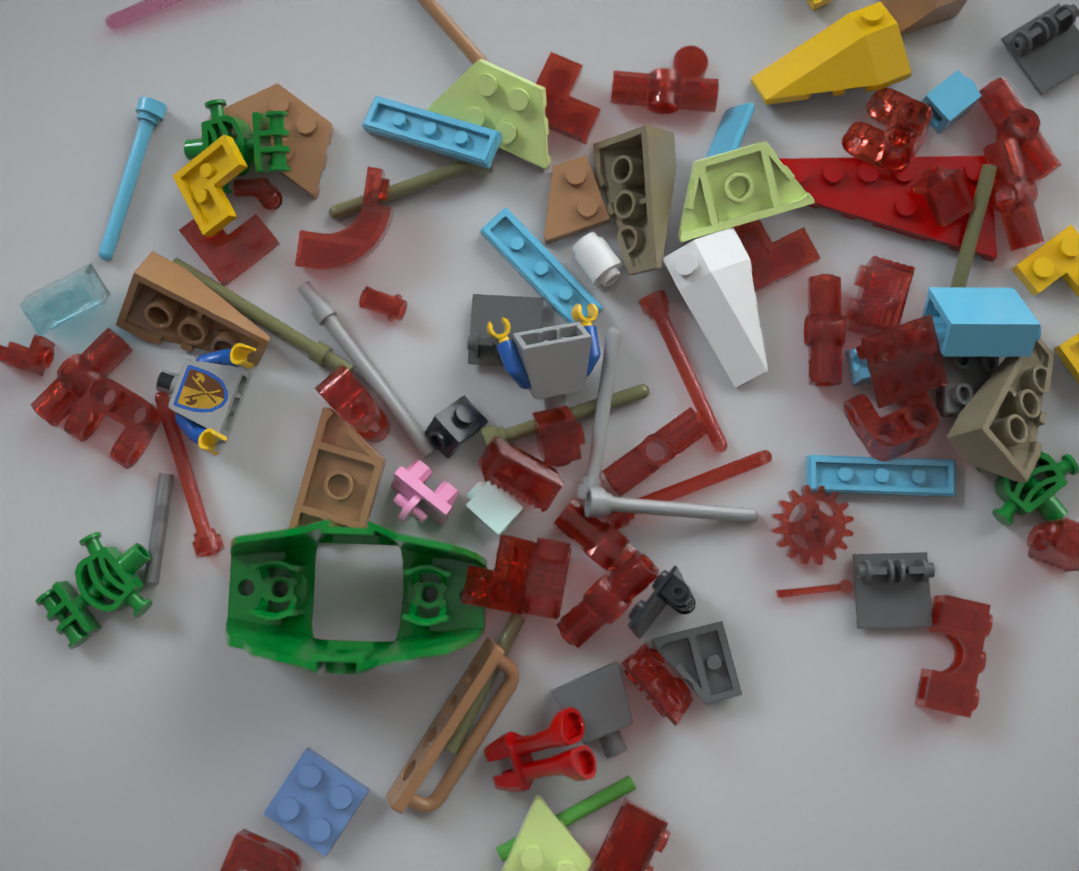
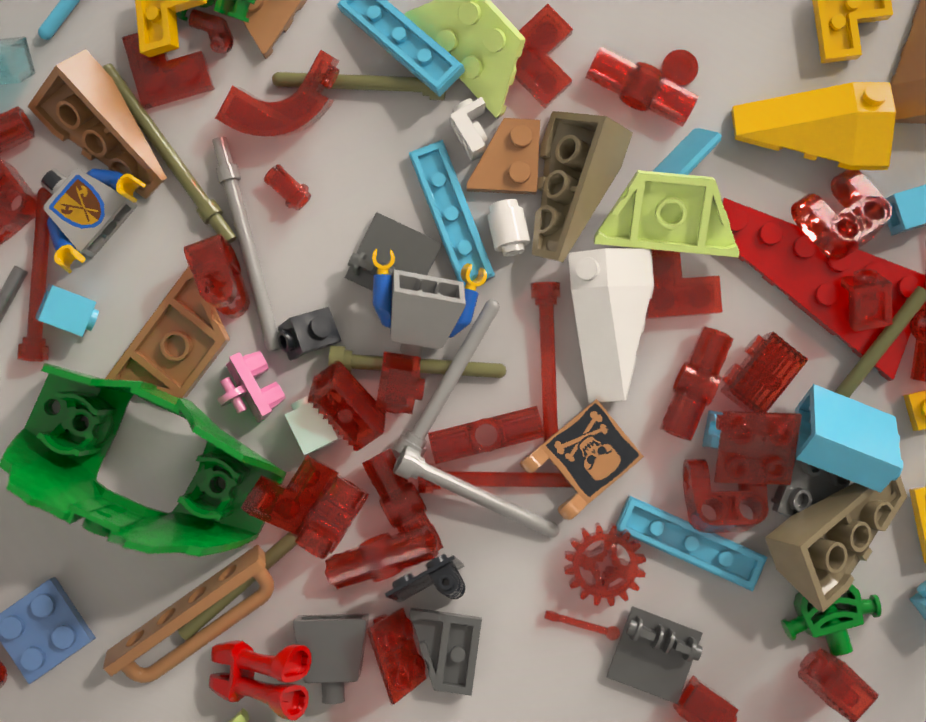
camera: 20 degrees right, 5 degrees up
none -> medium azure brick [35,284,99,337]
none -> white bracket [450,97,488,162]
none -> flag [520,399,644,520]

